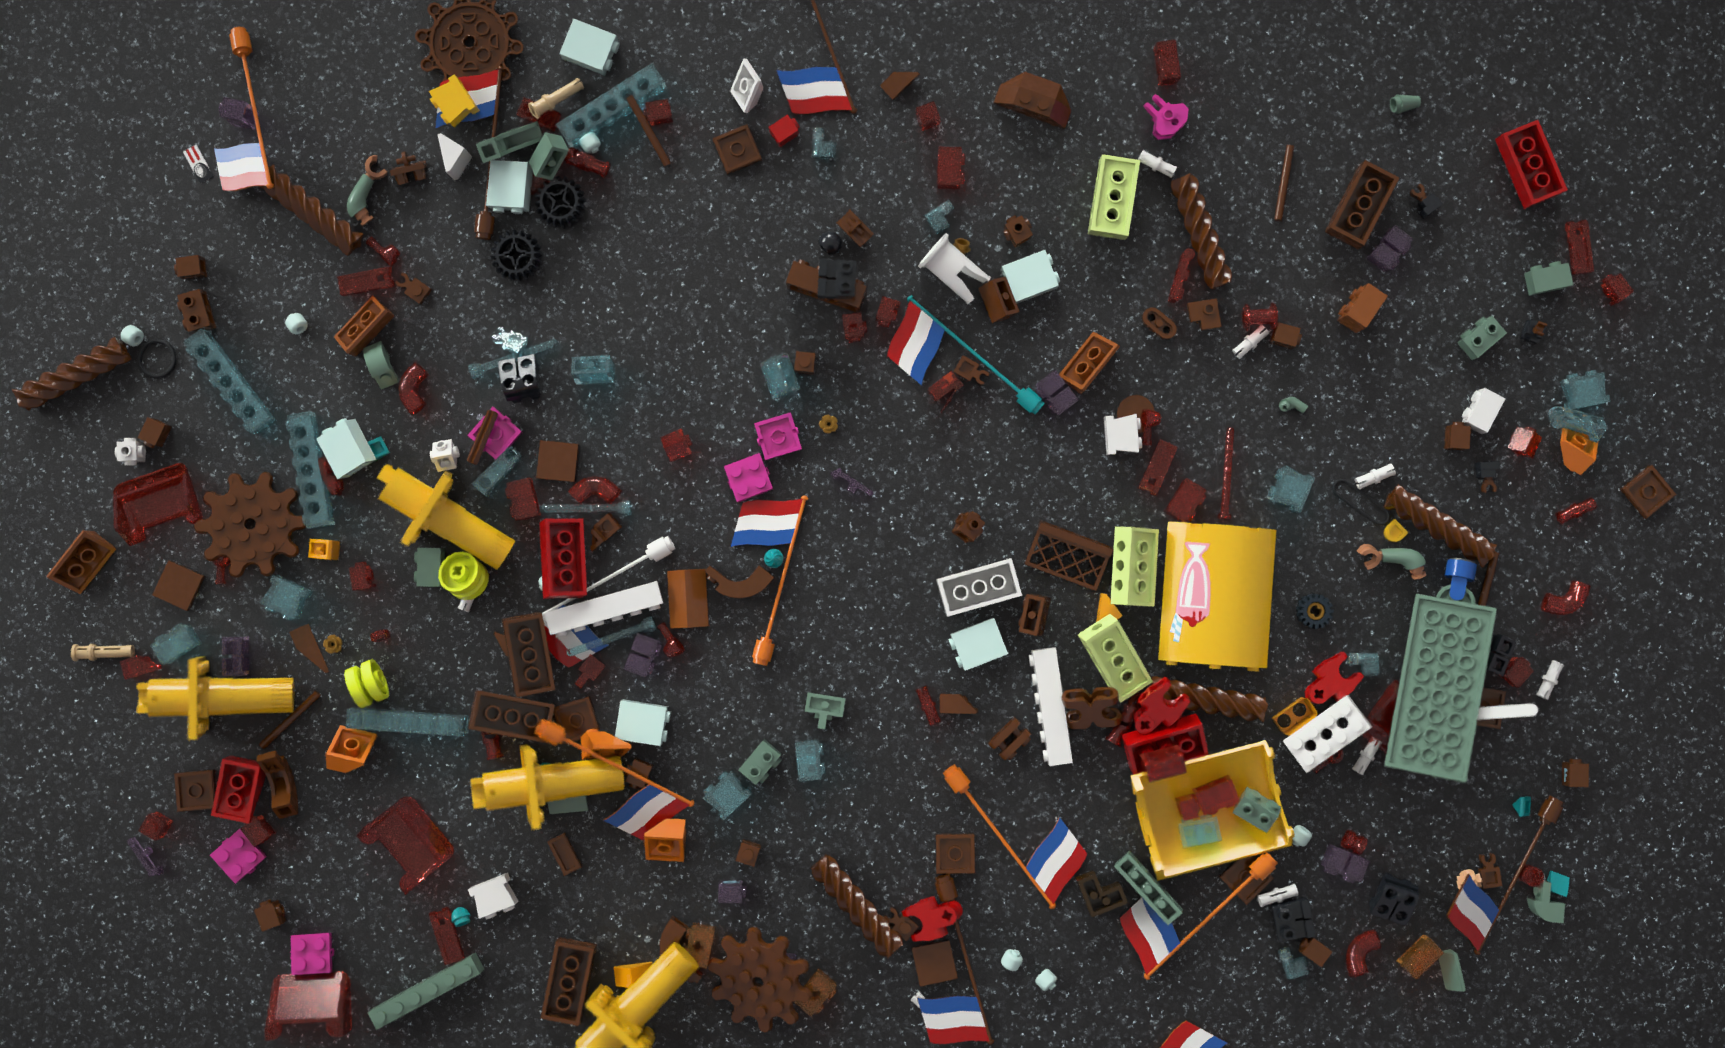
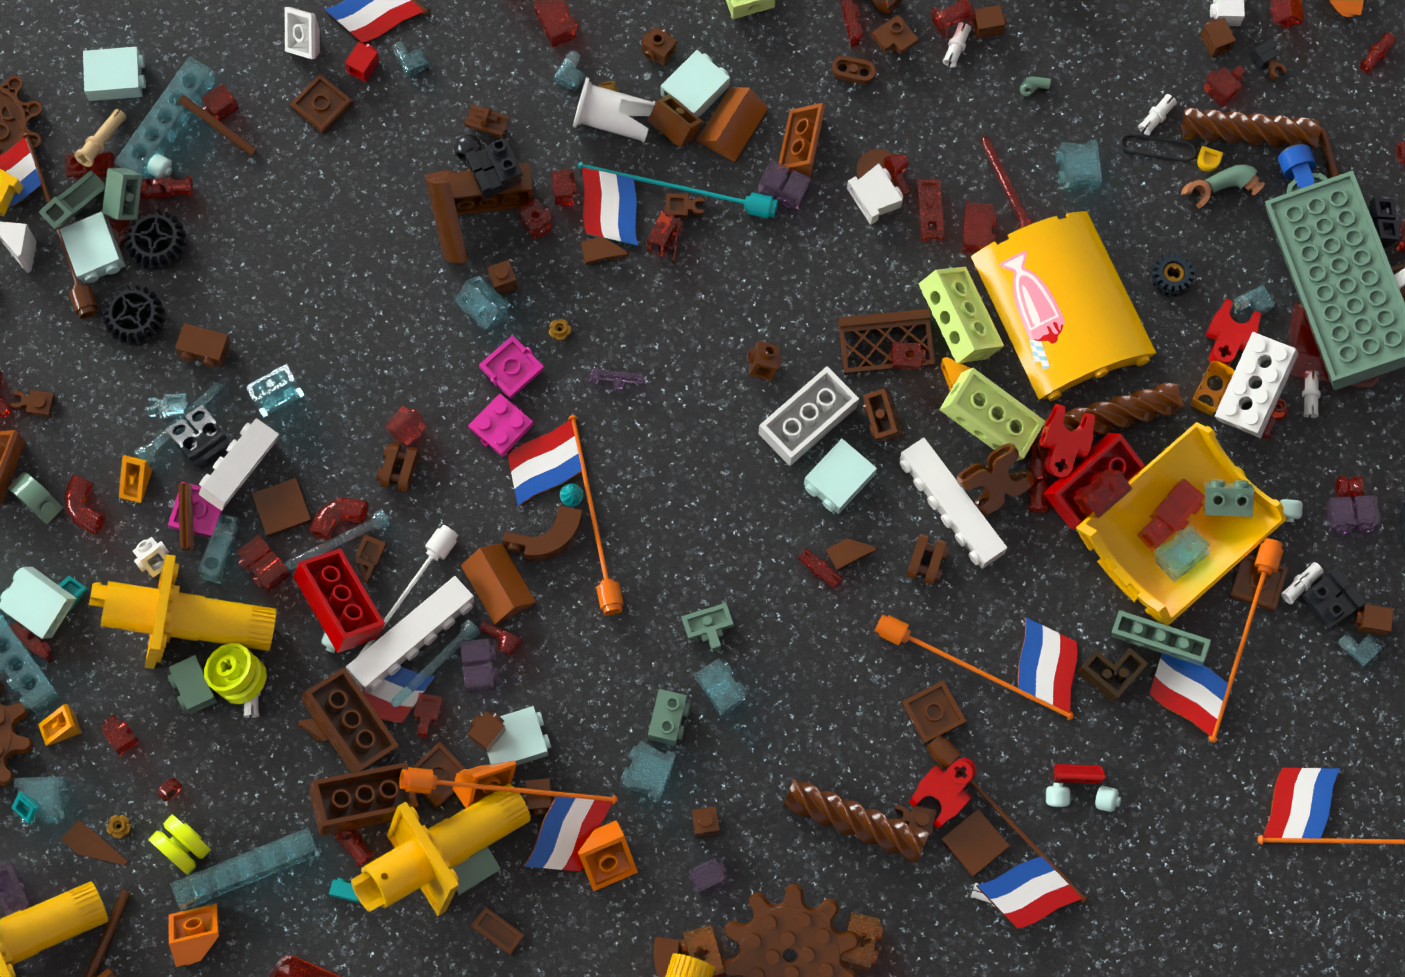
camera: 30 degrees left, 15 degrees down
none -> teal slope [12,791,38,823]
none -> light orange slope [119,455,153,503]
none -> reddish brown brick [175,323,231,368]
none -> white brick [199,418,279,511]
none -> teal piece [329,878,360,903]
none -> reddish brown brick [376,442,420,492]
none -> reddish brown brick [424,170,468,263]
none -> reddish brown brick [468,711,506,752]
none -> reddish brown slope [581,237,630,265]
none -> dark orange slope [697,87,768,162]
none -> clear red brick [891,342,926,369]
none -> red slope [1054,764,1105,784]
none -> clear red brick [1203,65,1246,107]

